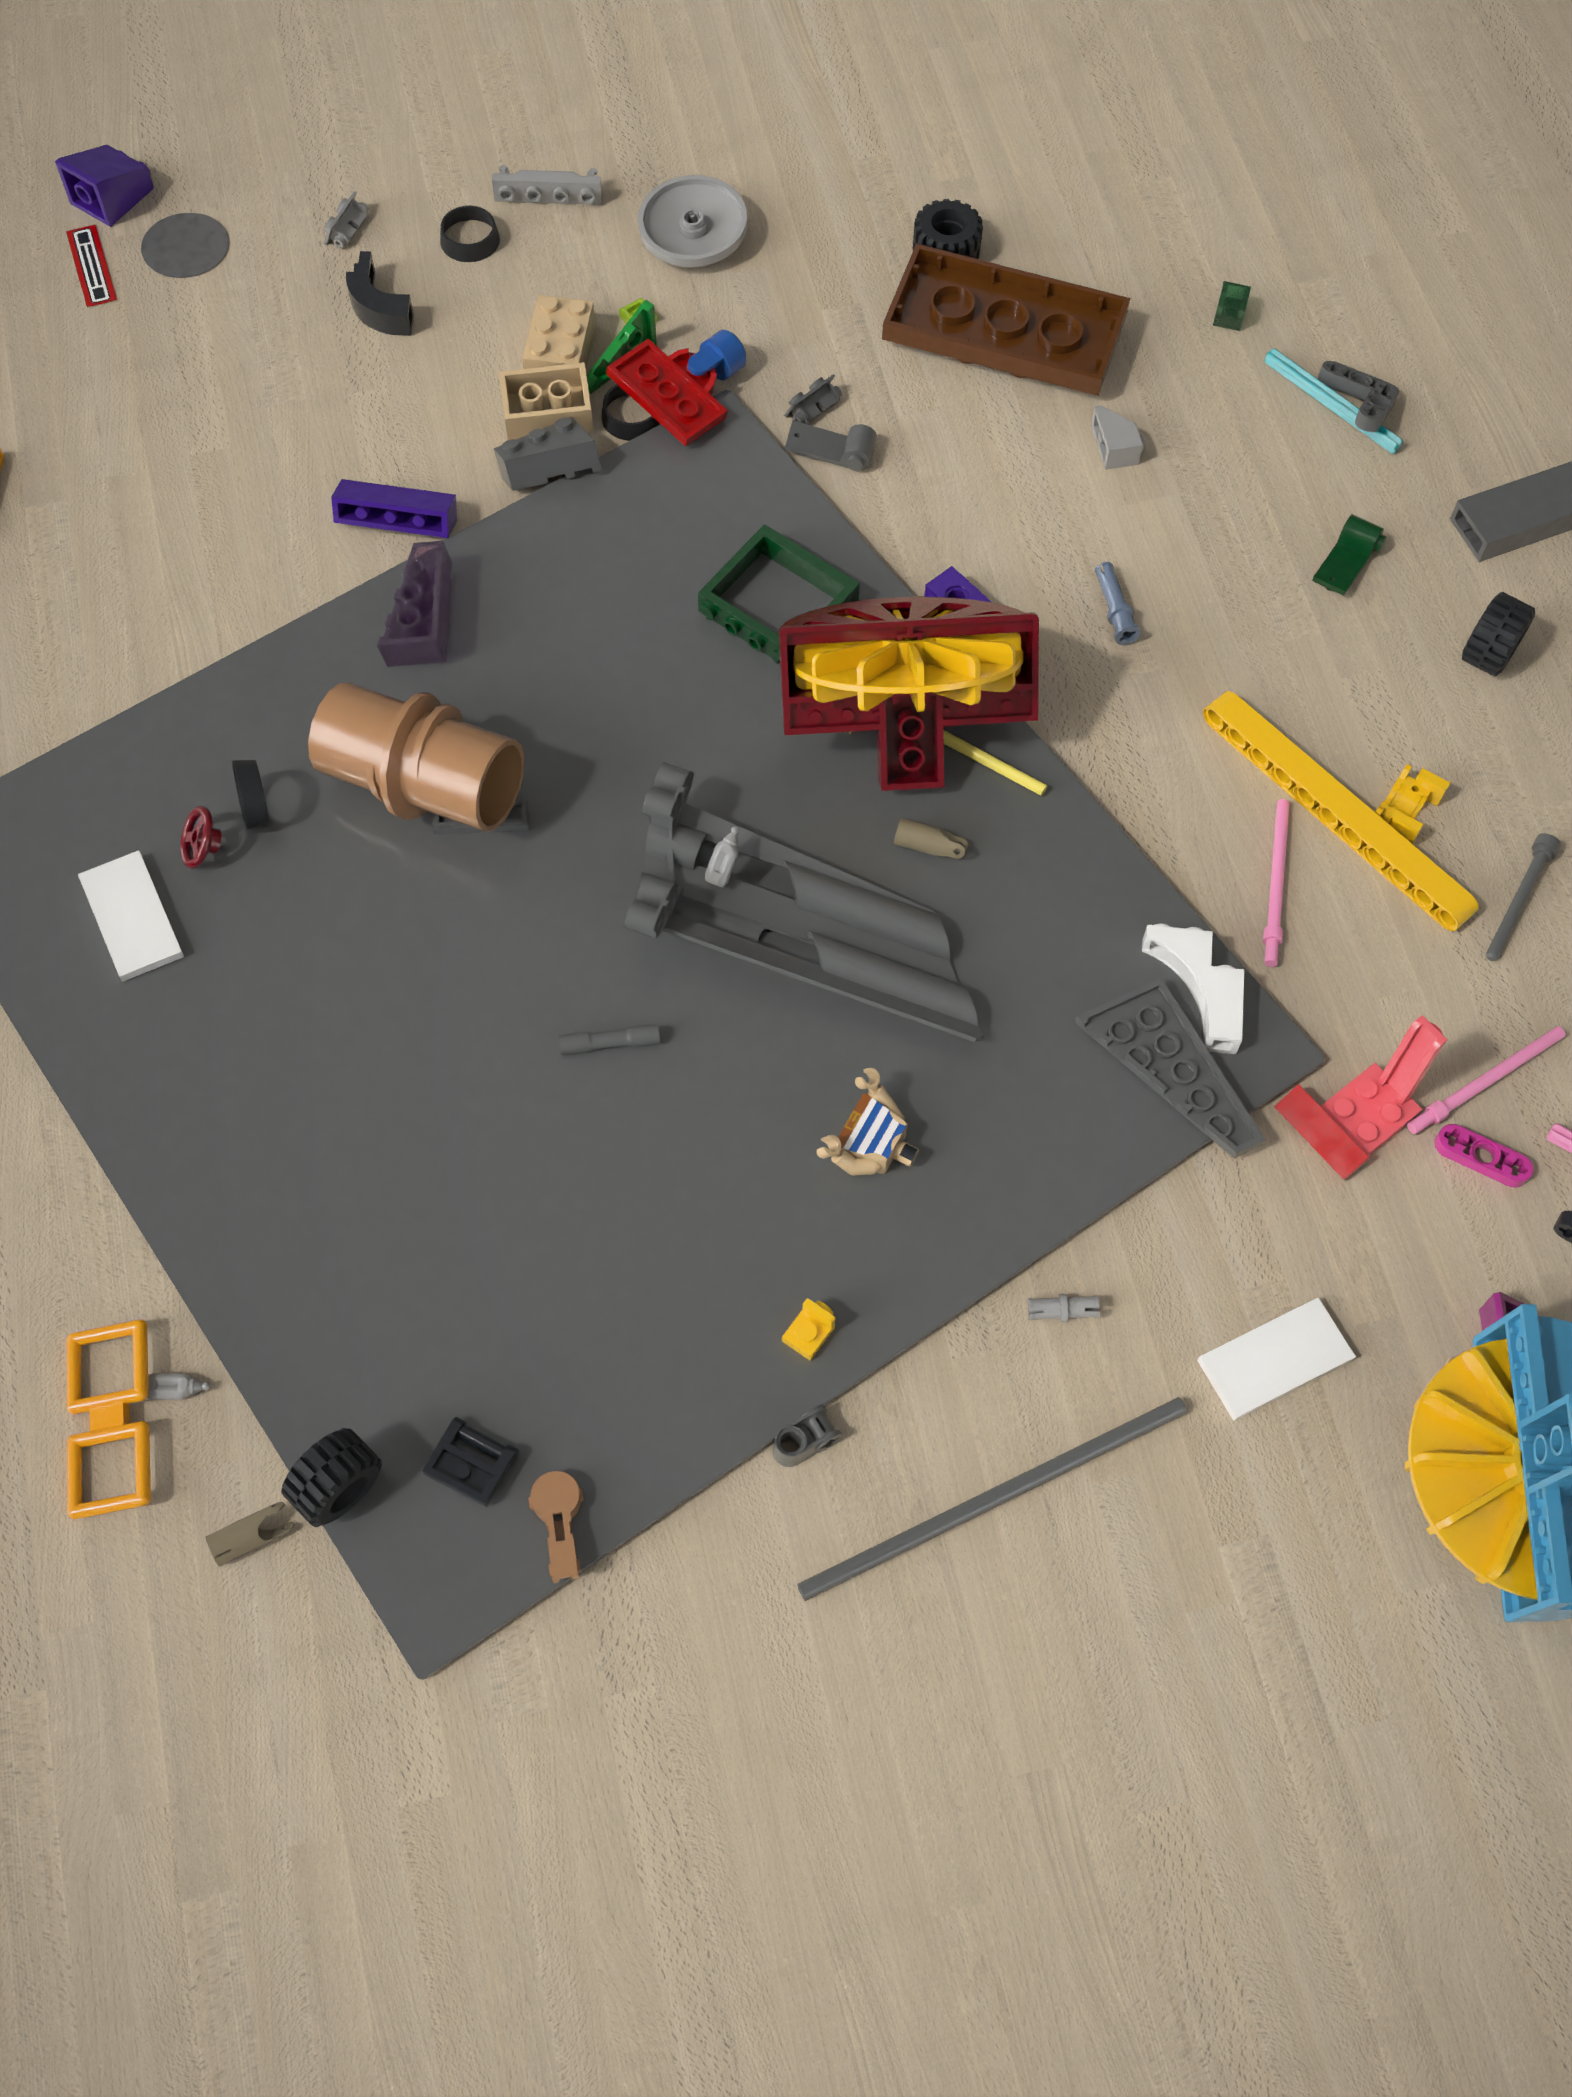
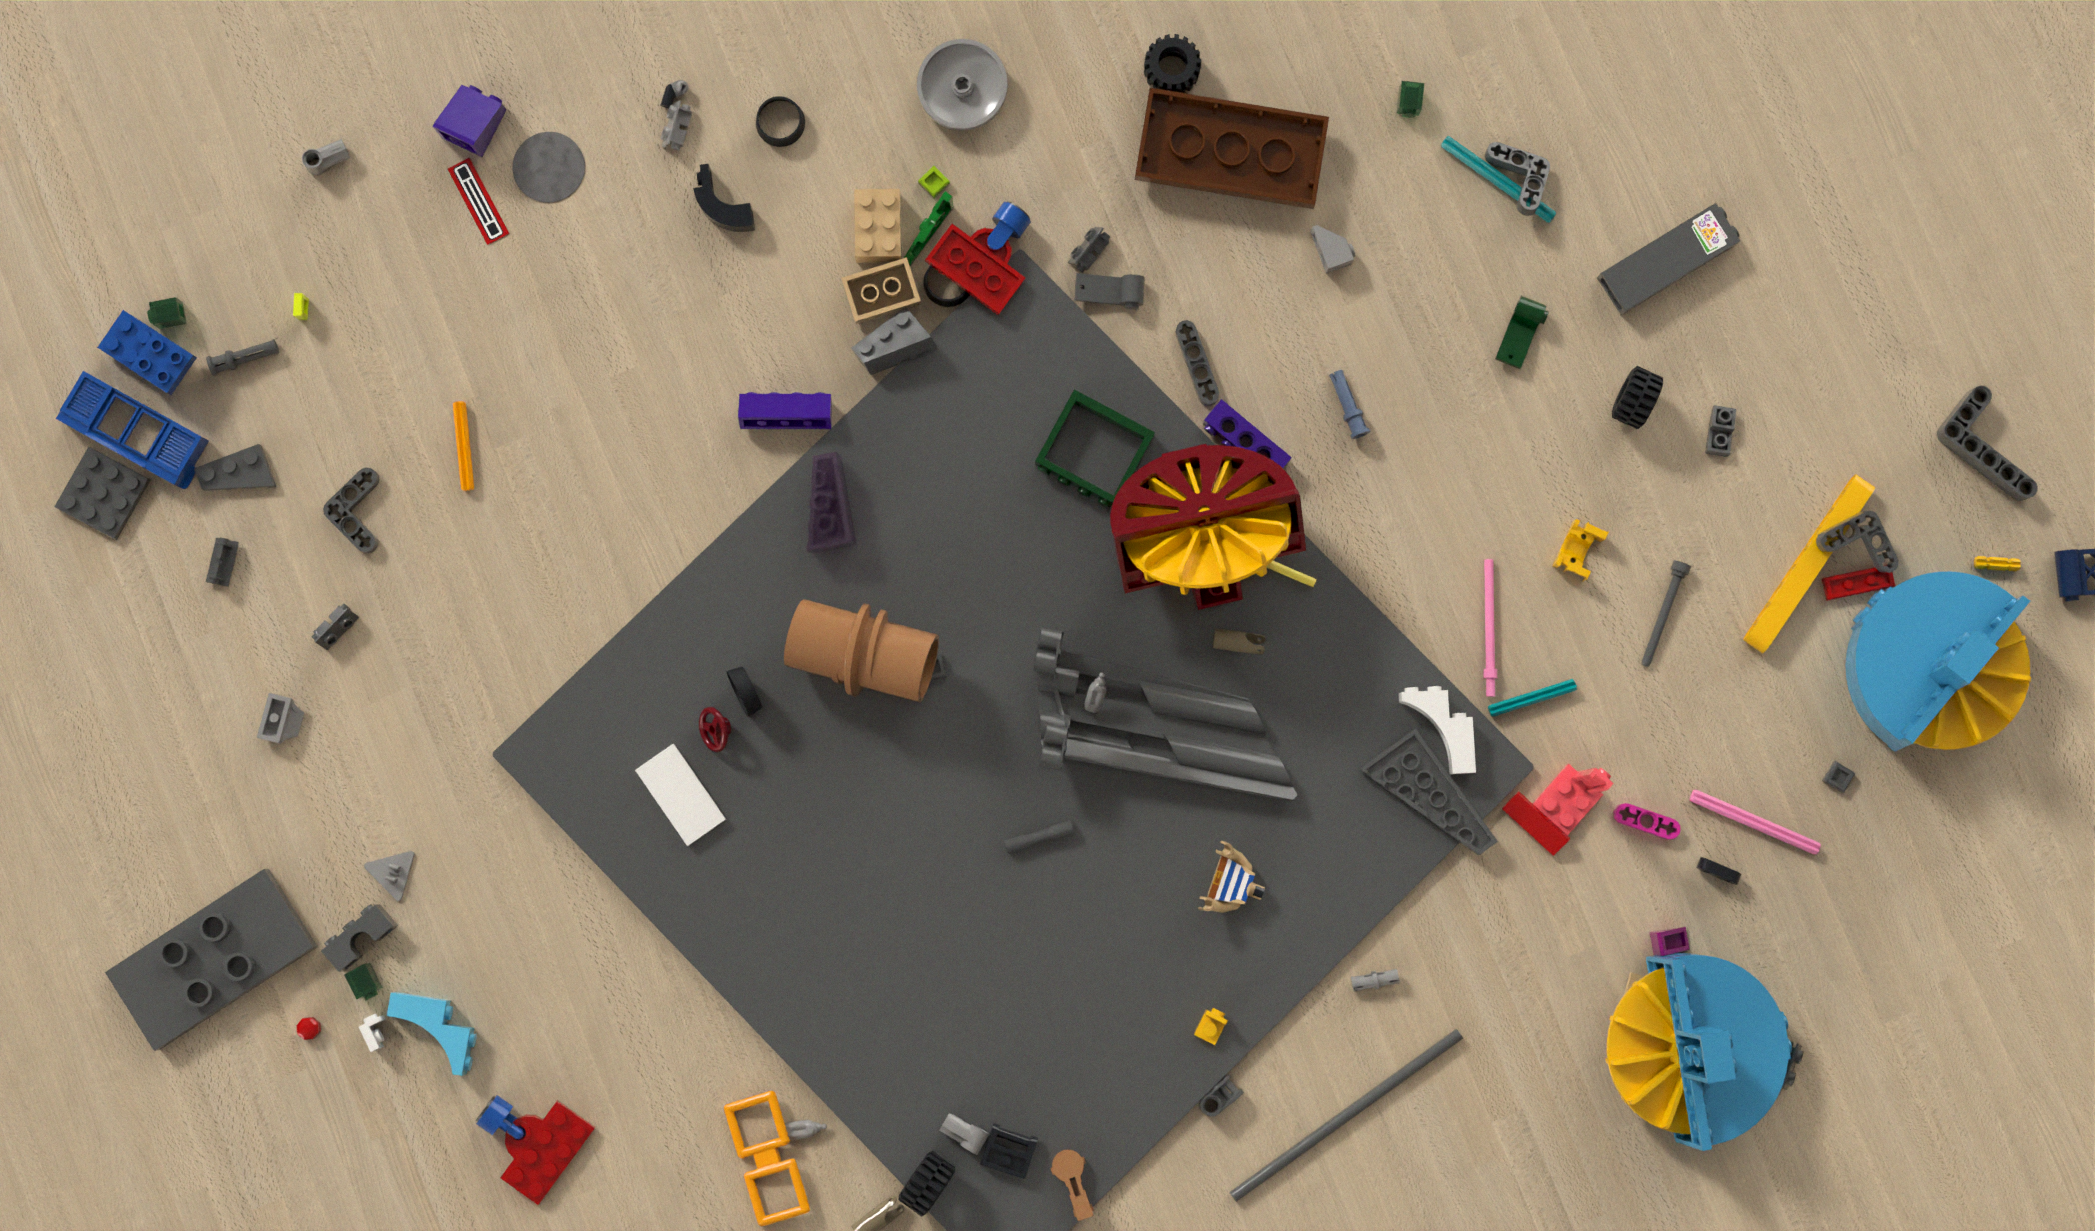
camera: 10 degrees left, 20 degrees up
light grey piece [492,165,603,205] -> none
white tile [1197,1298,1356,1421] -> none
yellow beam [1202,691,1479,931] -> none
bright pink bar [1407,1026,1566,1134] -> none
none -> arm [660,80,689,109]
none -> light grey piece [939,1112,990,1155]
none -> dark grey beam [1175,320,1219,406]
none -> teal axle [1488,679,1577,717]

